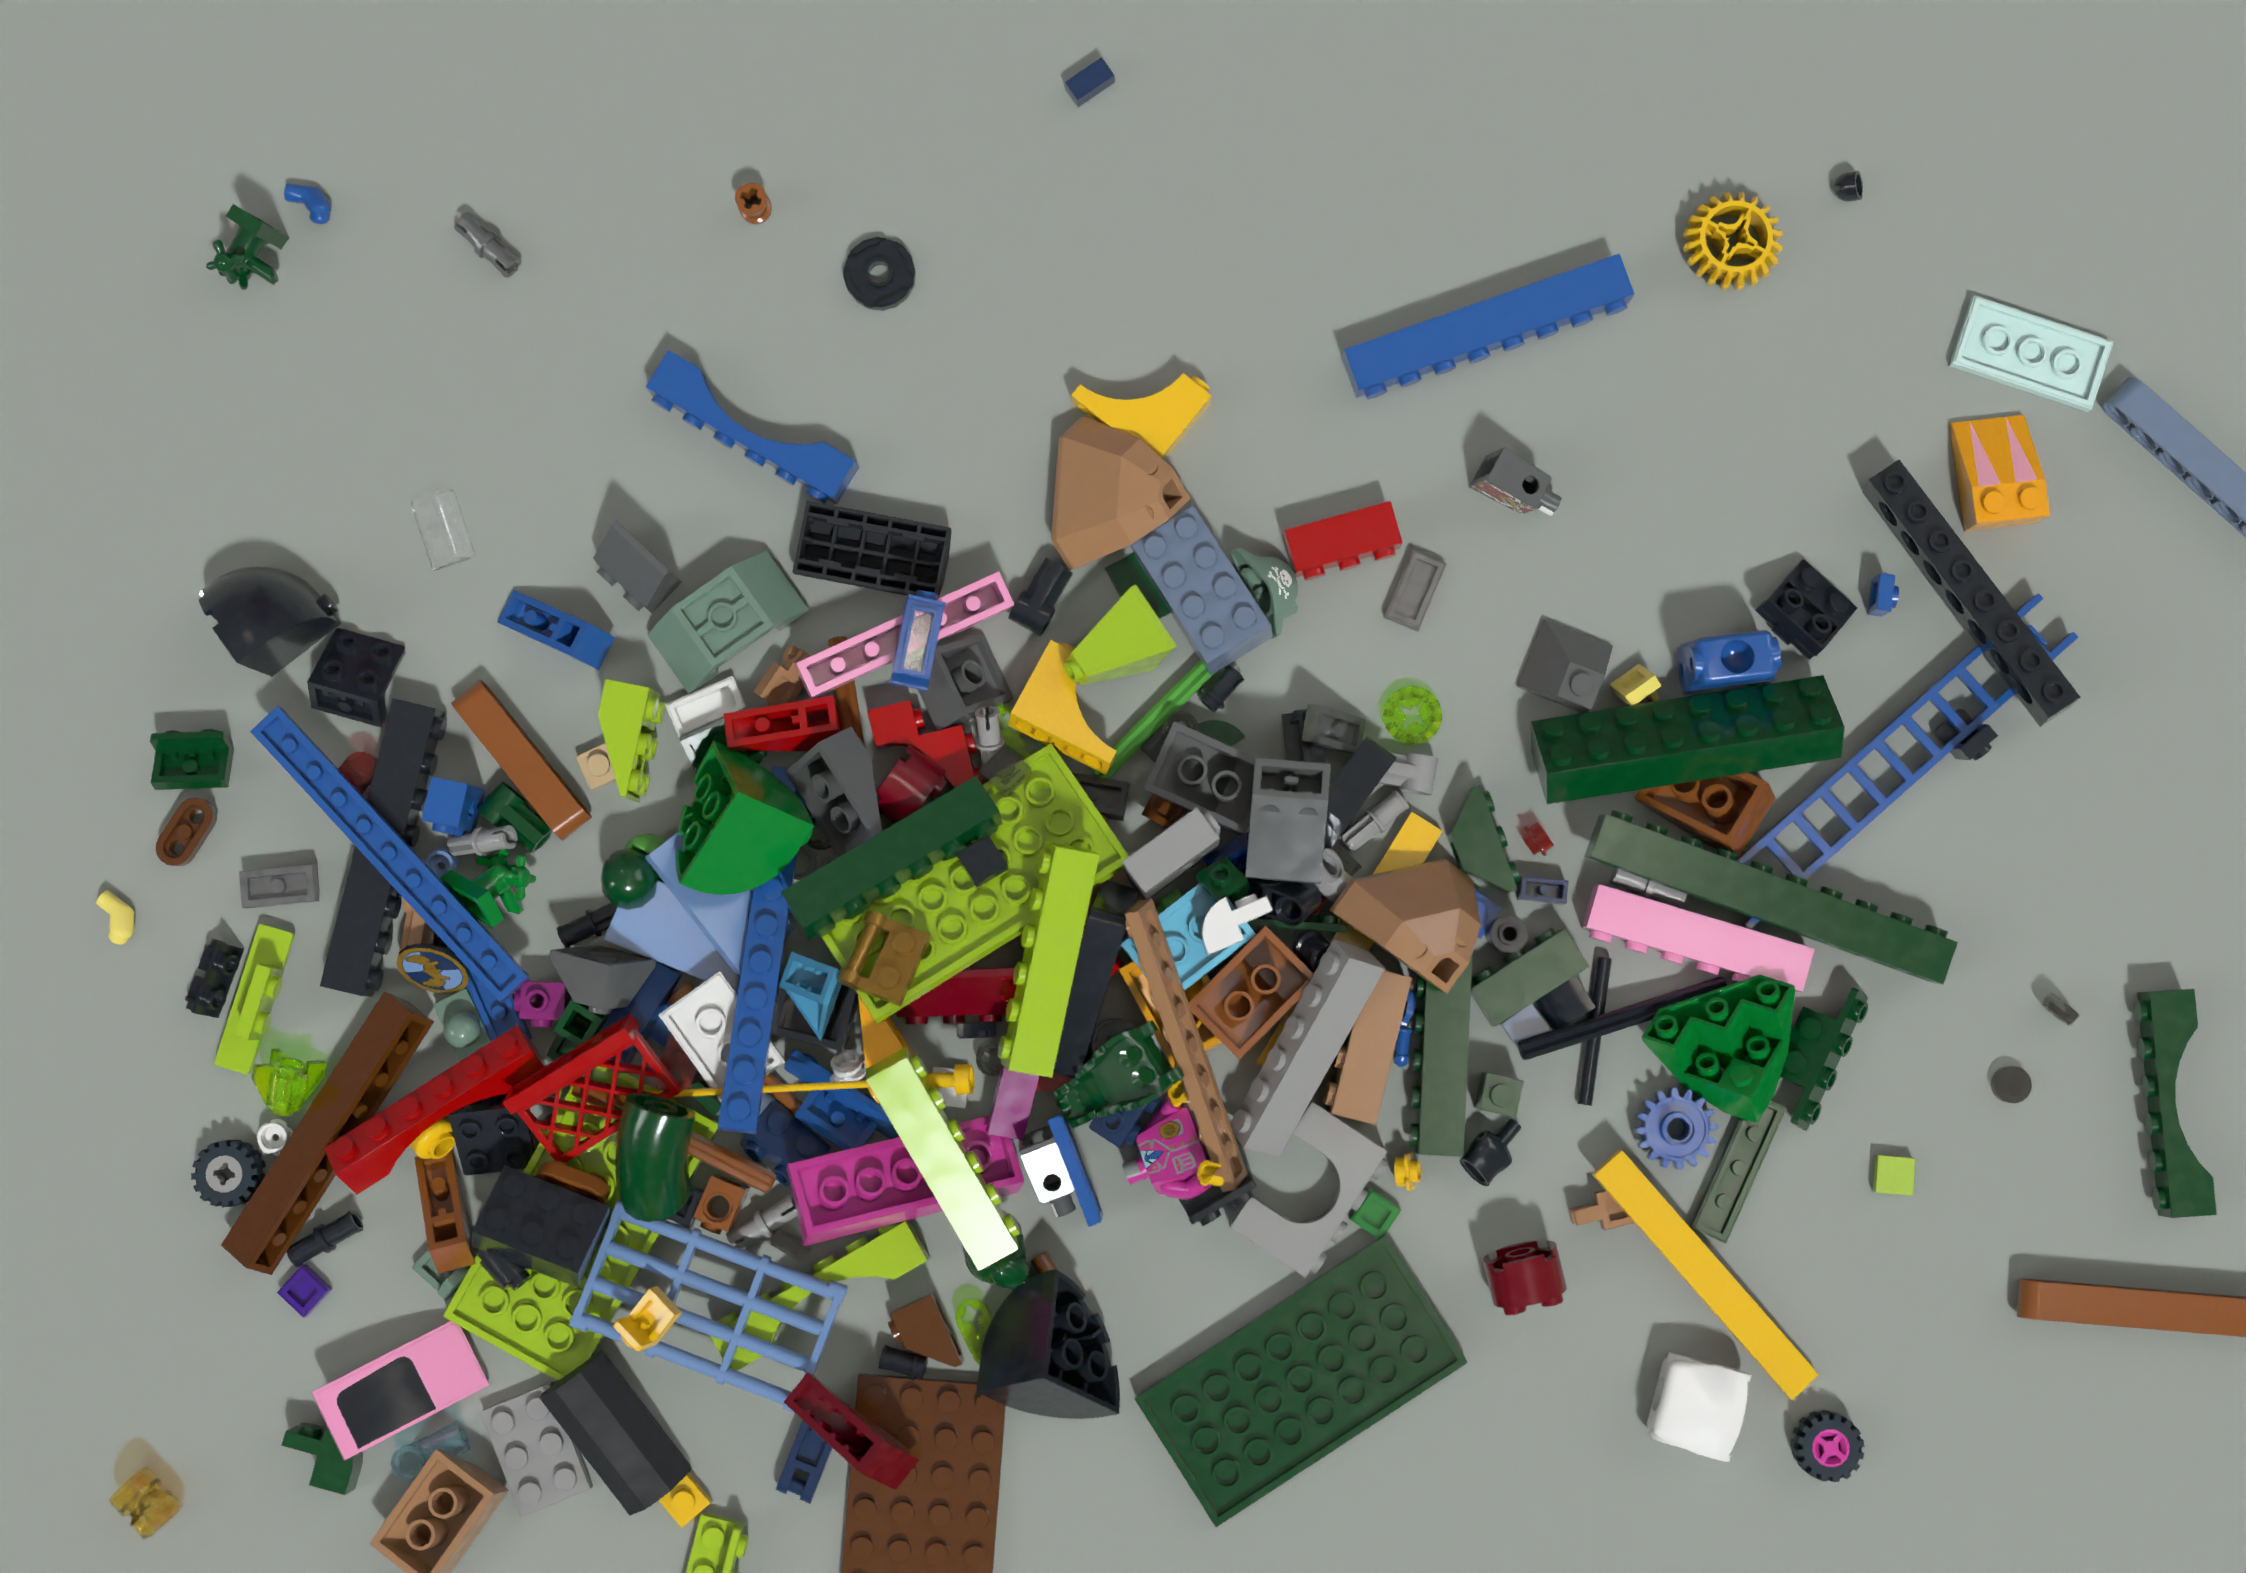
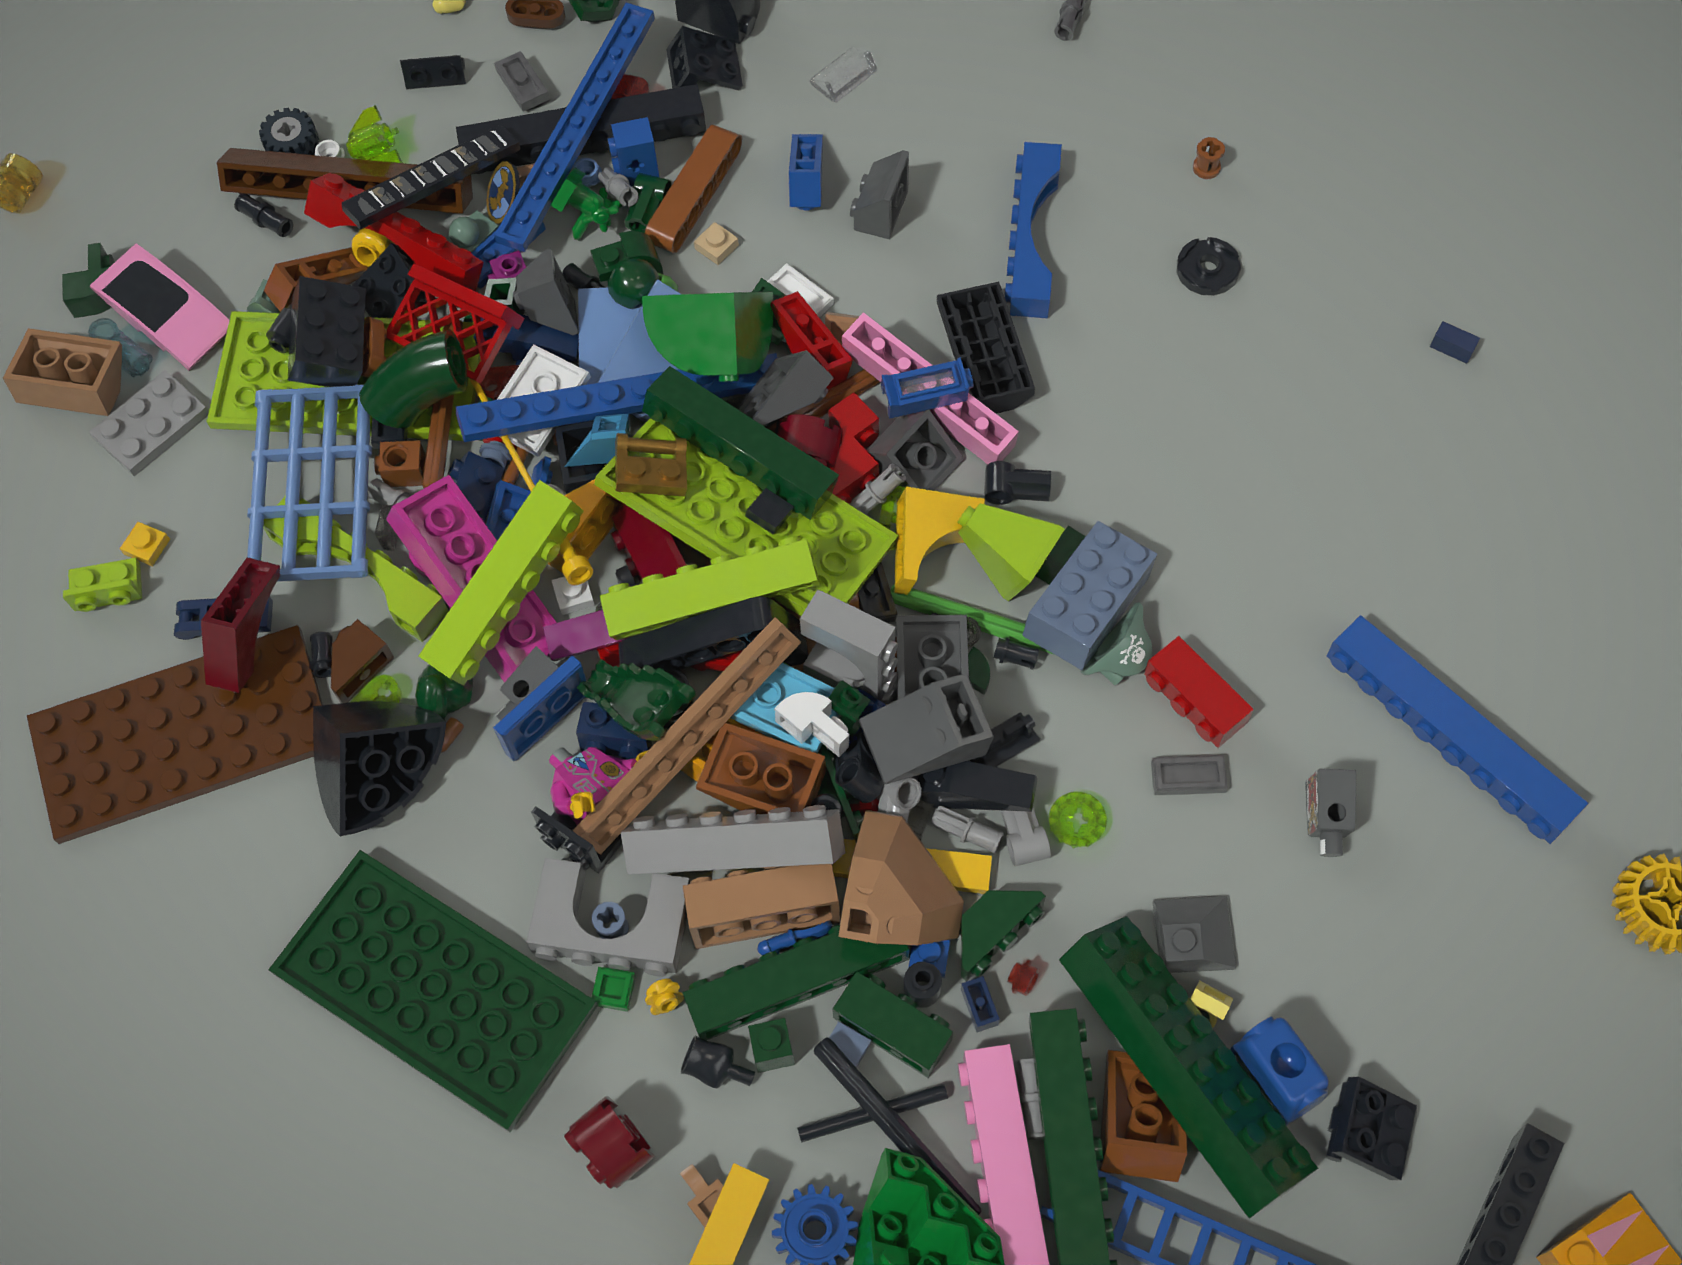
camera: 60 degrees right, 20 degrees down
lime bracket [214,924,295,1074] -> none
dark purple tile [277,1264,332,1318] -> none
black piece [539,1350,692,1516] -> none
lime slope [598,679,665,803] -> none
yellow bracket [613,1286,682,1351] -> none
sand green slope [647,550,809,694] -> none
clear smoke plate [978,745,1032,797] -> none
medium nougat brick [1051,416,1191,570] -> none
yellow arch [1071,373,1212,461] -> none
flat silver plate [1302,704,1366,755] -> none
black brick [1535,975,1595,1030] -> none
blue plate [1867,573,1899,617] -> none
none -> black tile [341,124,520,230]
none -> dark green brick [590,231,664,282]
none -> sand blue bush [592,902,629,939]

